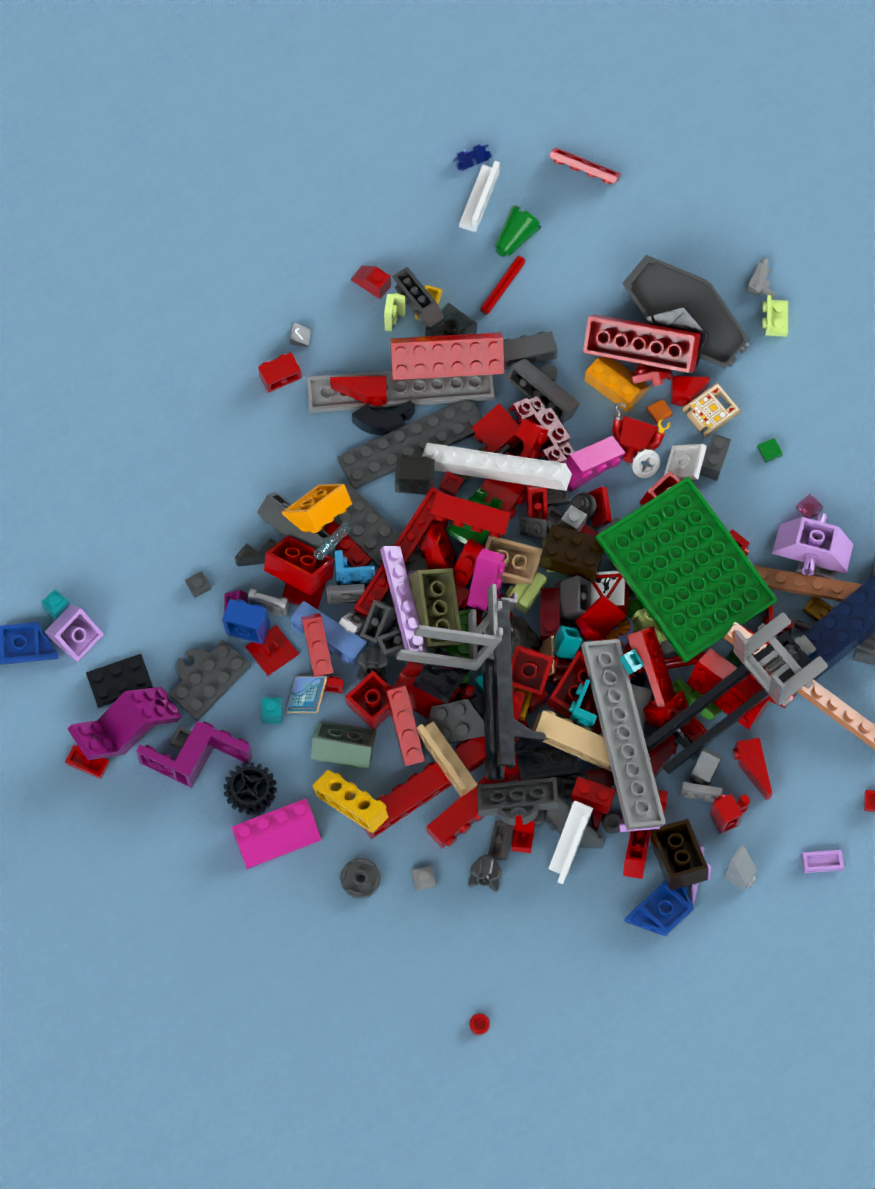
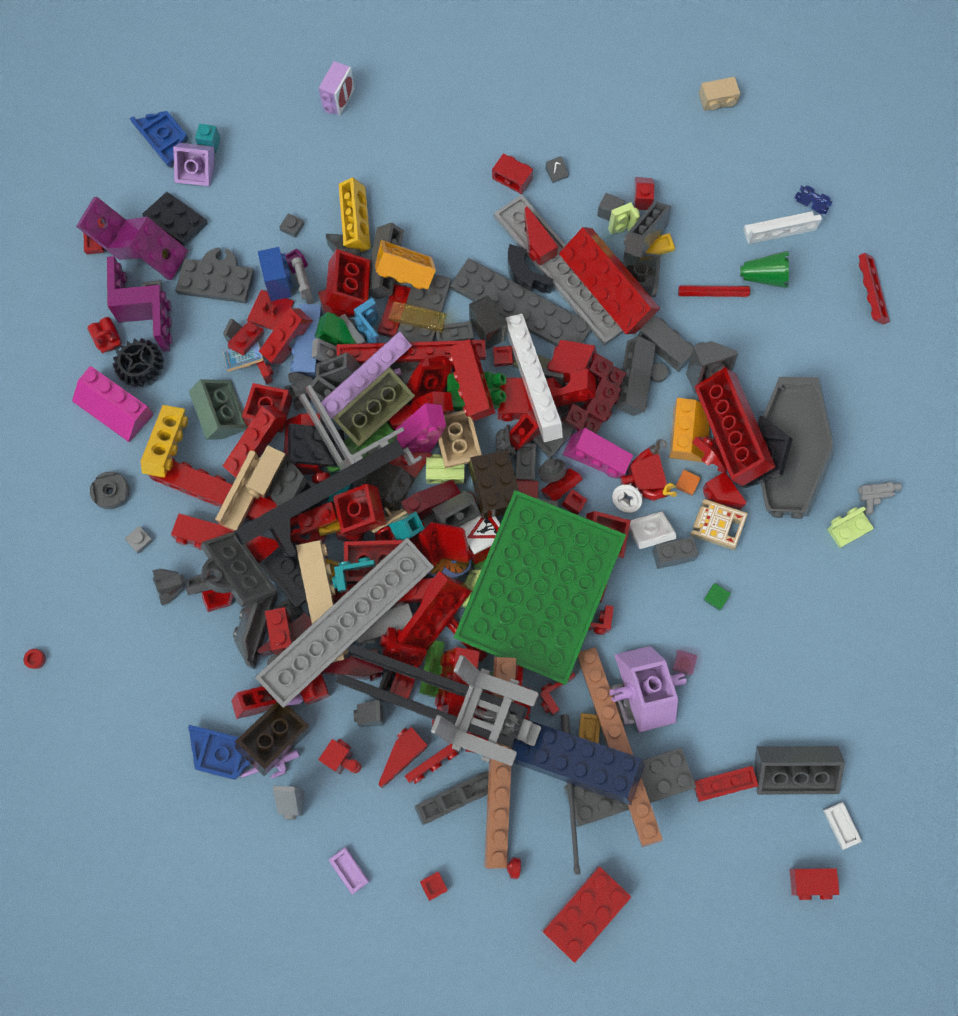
camera: 60 degrees right, 5 degrees up
teal brick [261,698,282,724] -> none
clear light blue axle [314,522,351,560] -> none
white fence [549,801,593,884] -> none
light grey brick [560,505,587,532] -> none
teal plate [619,649,645,675] -> none
light grey plate [680,782,722,803] -> none
none -> red piece [87,317,121,353]
none -> dark grey slope [223,319,242,342]
none -> red plate [228,321,264,356]
none -> tan brick [246,445,285,499]
none -> green slope [314,312,356,347]
none -> lavender piece [319,61,355,116]
none -> yellow brick [339,177,371,254]
none -> clear yellow tile [389,302,447,332]
none -> red plate [404,744,459,784]
none -> dark grey slope [414,771,489,825]
none -> dark grey plate [435,321,474,341]
none -> red plate [561,489,588,515]
none -> dark grey brick [597,193,625,221]
none -> dark grey slope [686,341,738,393]
none -> tan brick [699,77,740,111]

